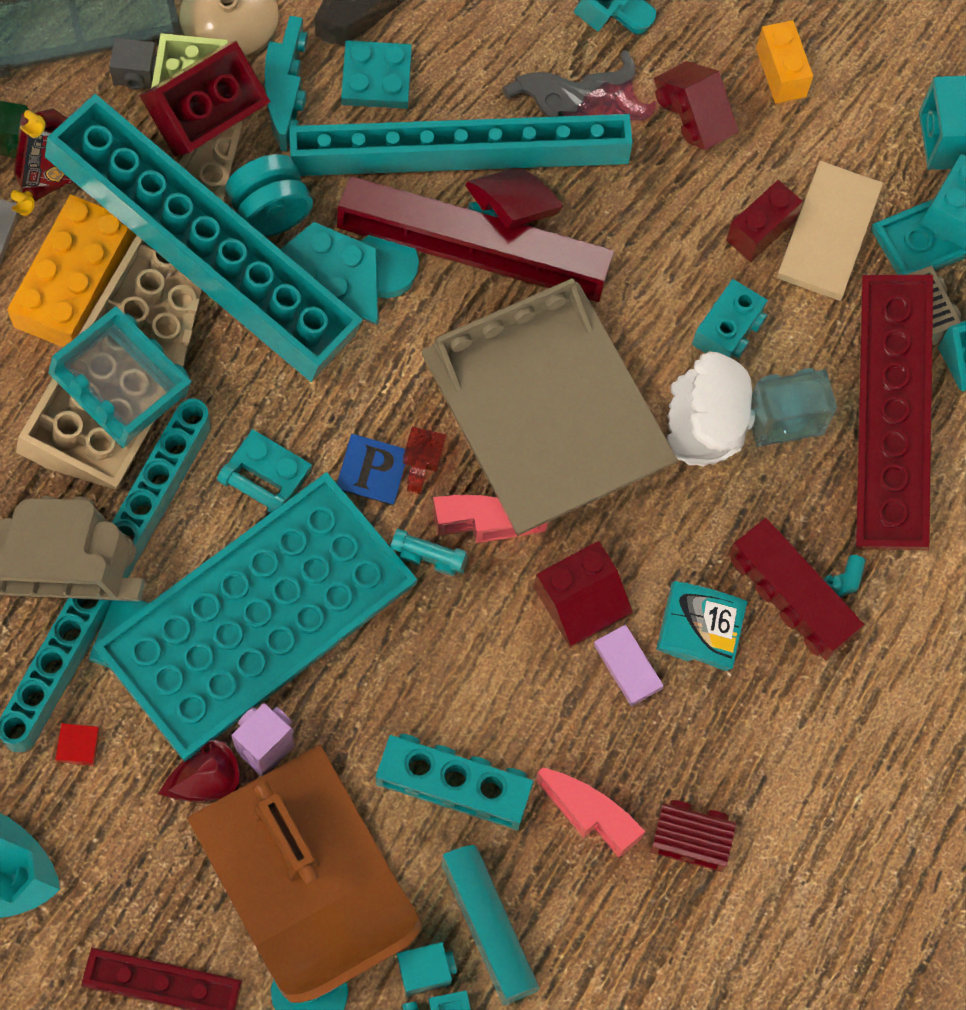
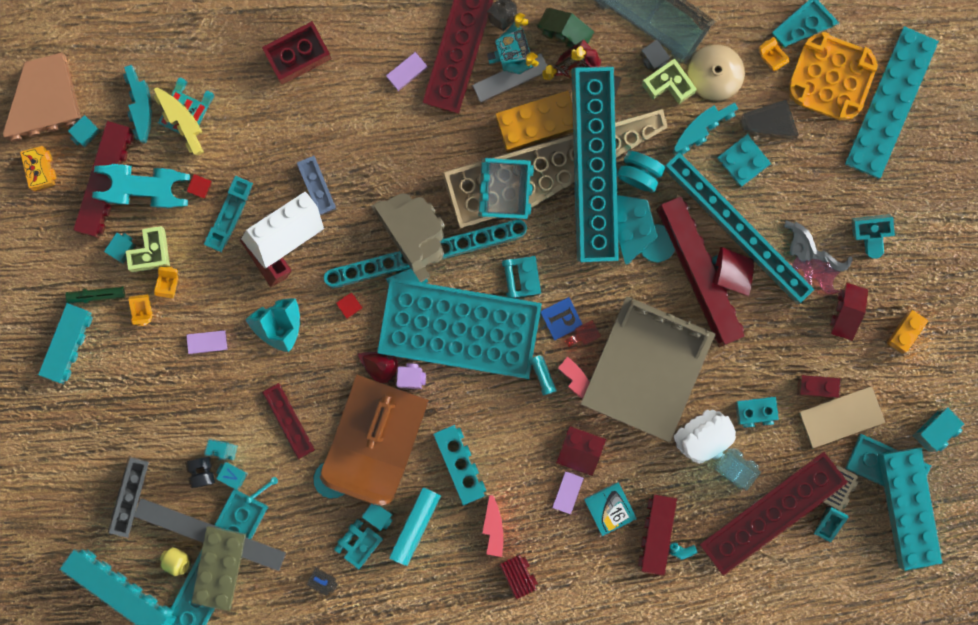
camera: 55 degrees right, 15 degrees up
dark red brick [139,41,271,157] -> none

